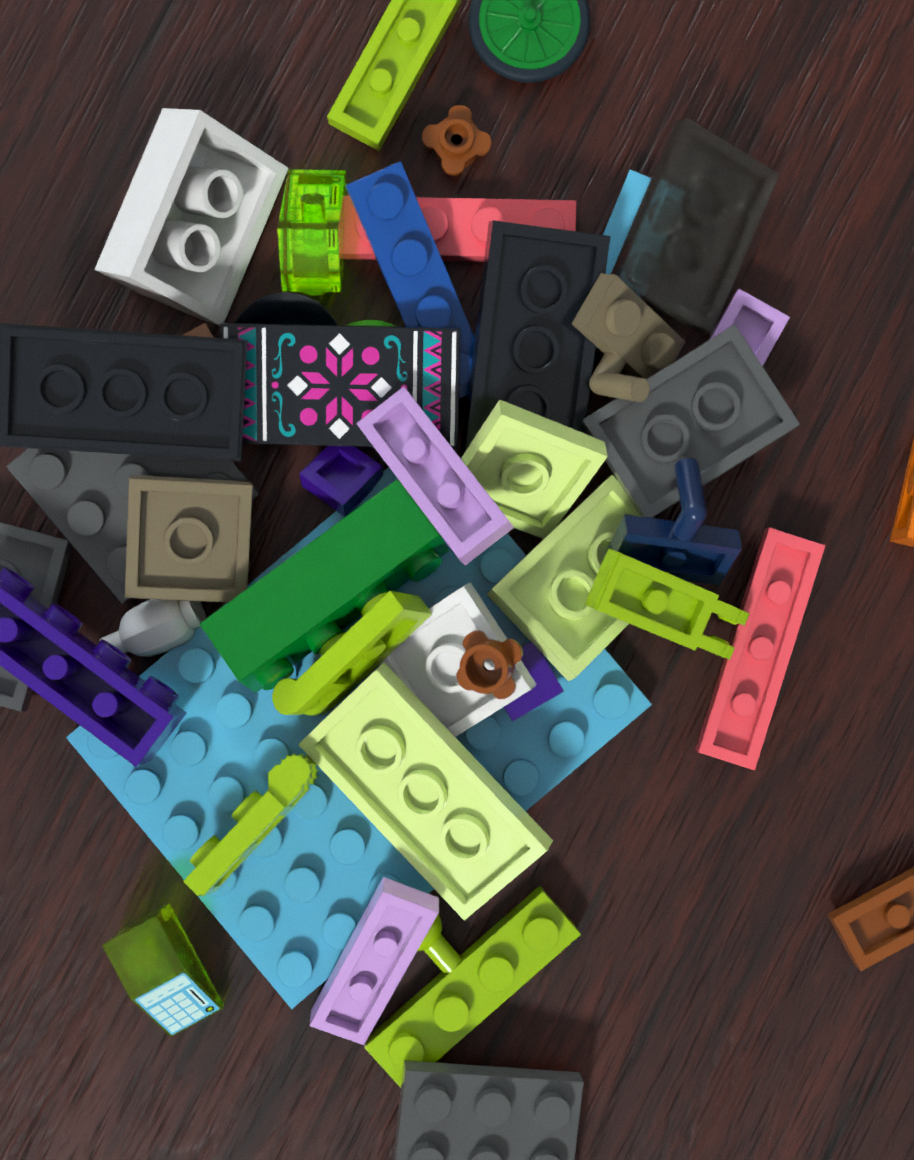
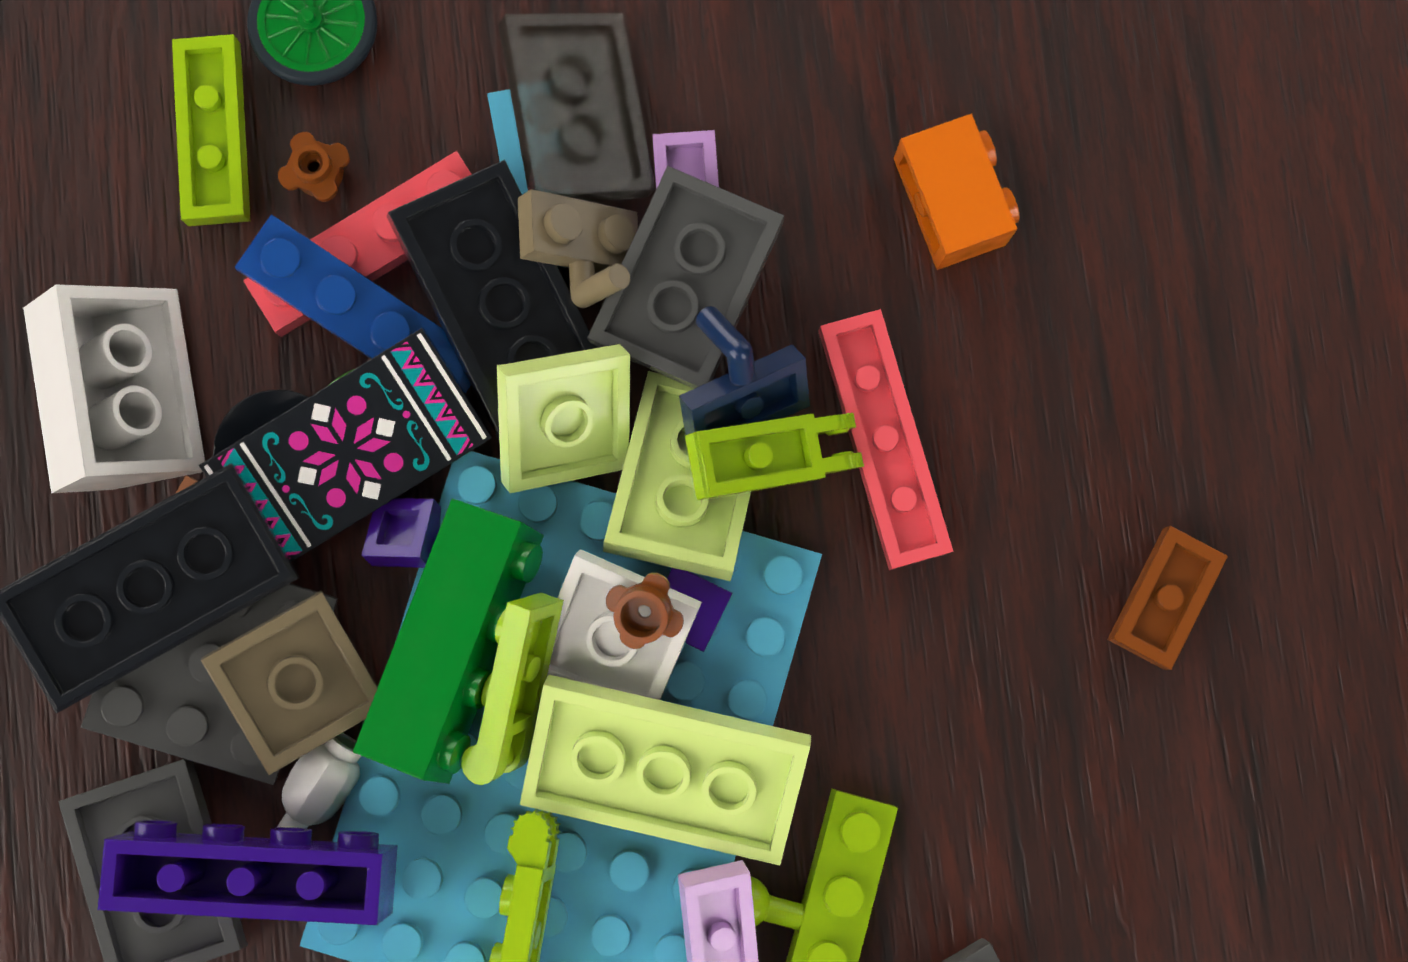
camera: 35 degrees left, 5 degrees down
clear neon green slope [277,169,346,295] -> none
lavender plate [356,386,514,565] -> none

